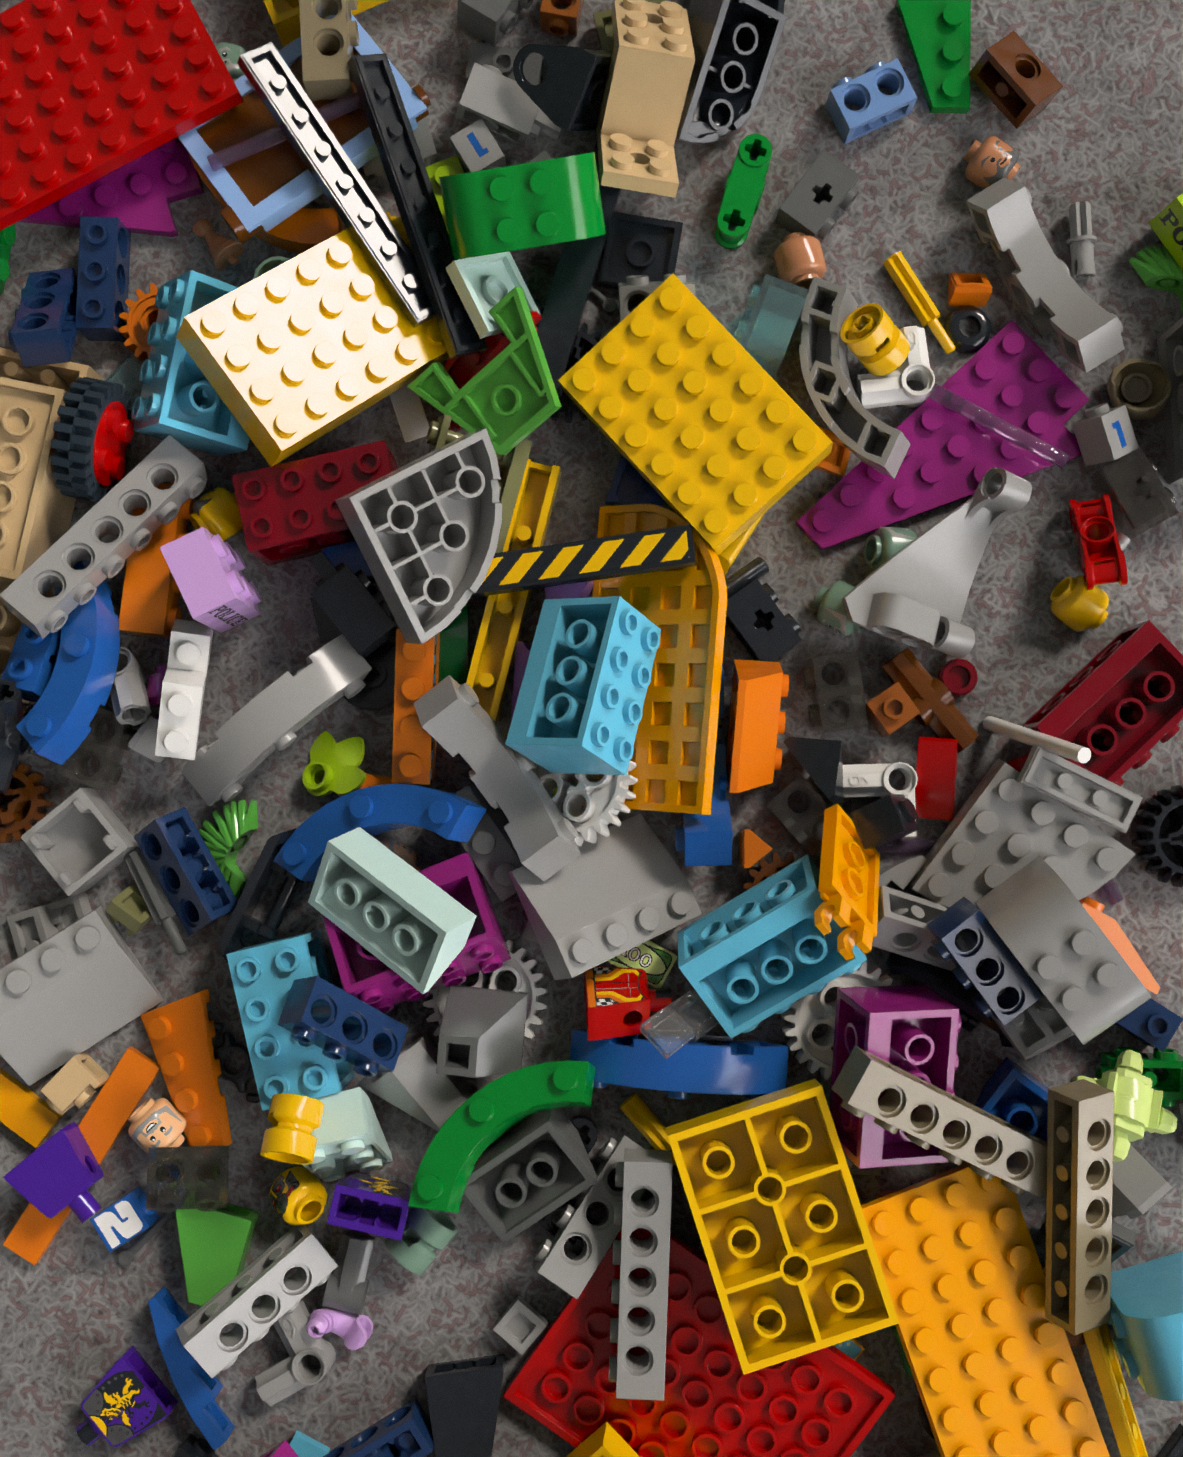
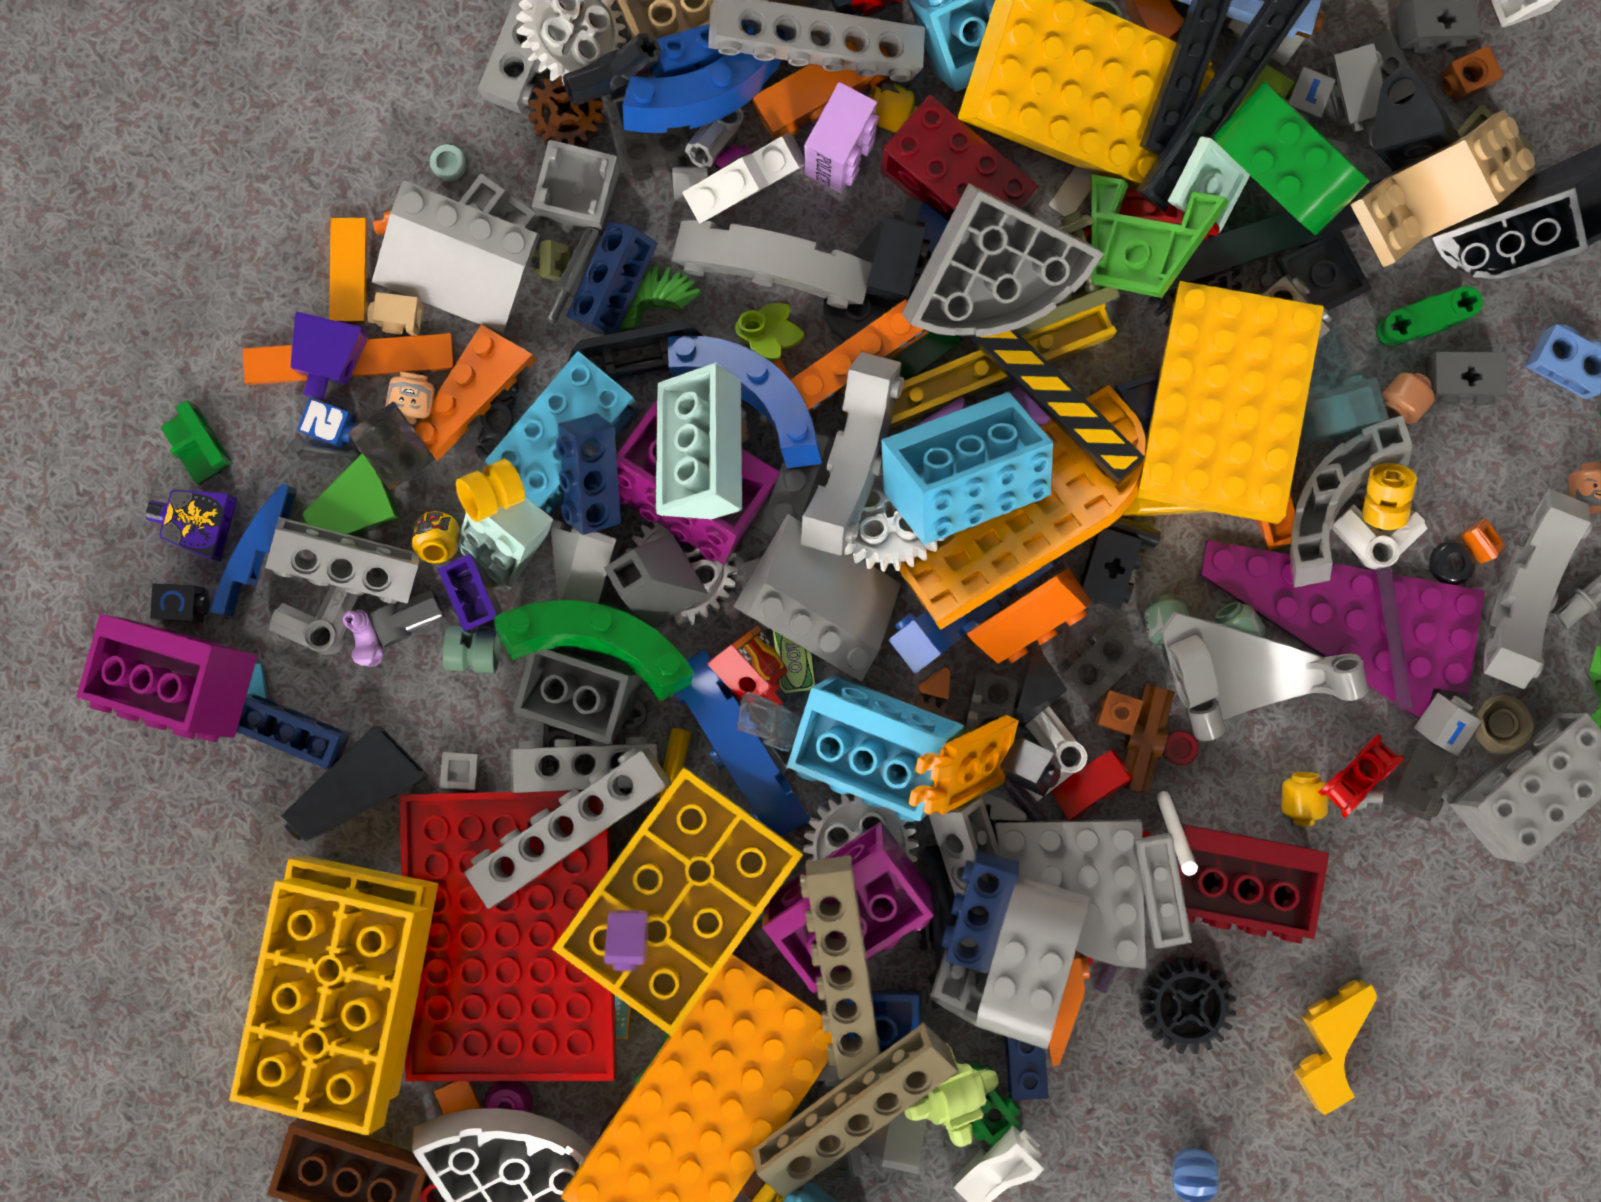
camera: 50 degrees right, 0 degrees up
yellow axle [882,251,956,354] -> none
none -> green panel [161,400,233,484]
none -> medium lavender slope [605,910,648,971]

